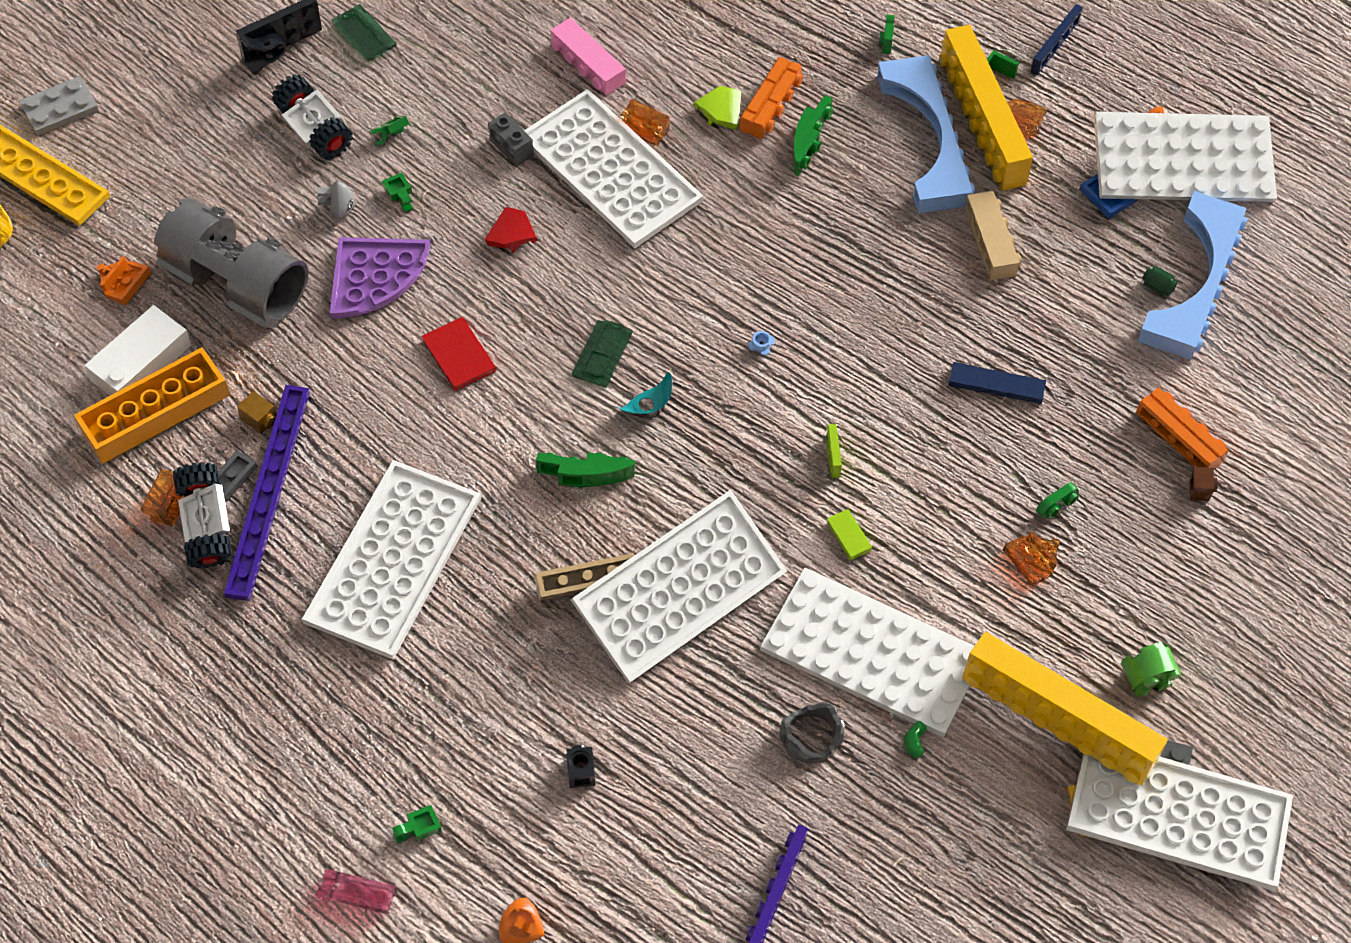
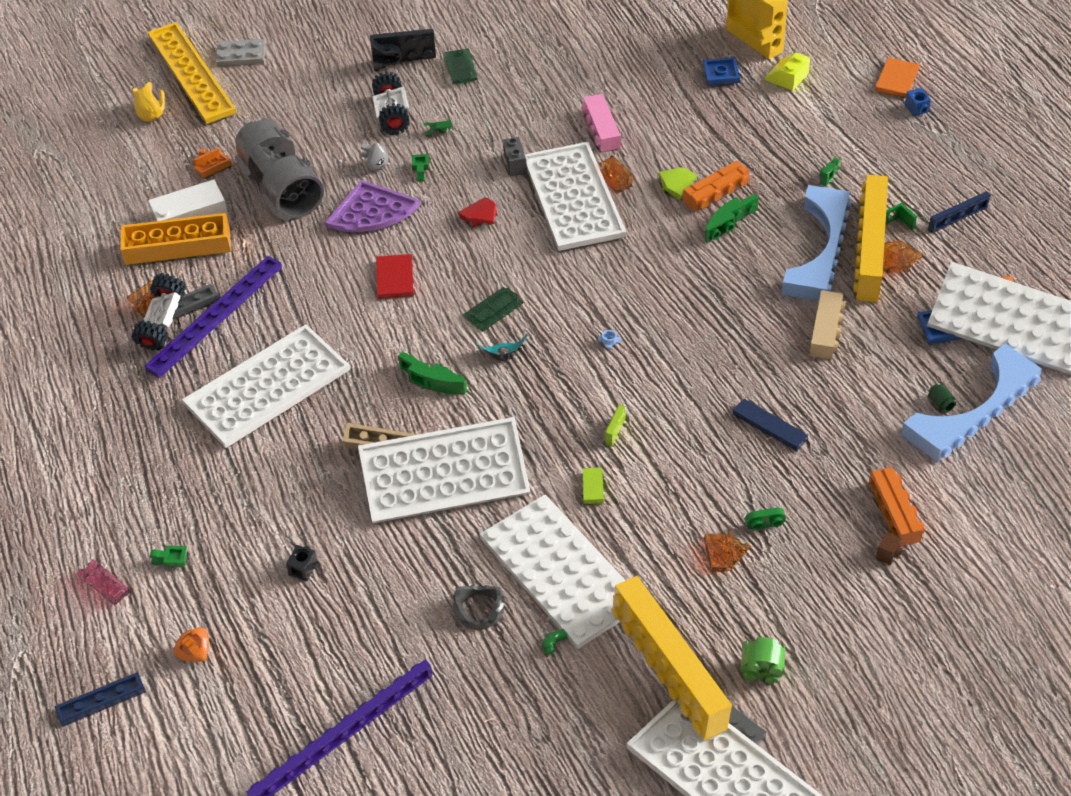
camera: 30 degrees right, 10 degrees down
pearl gold brick [237,391,277,434] -> none

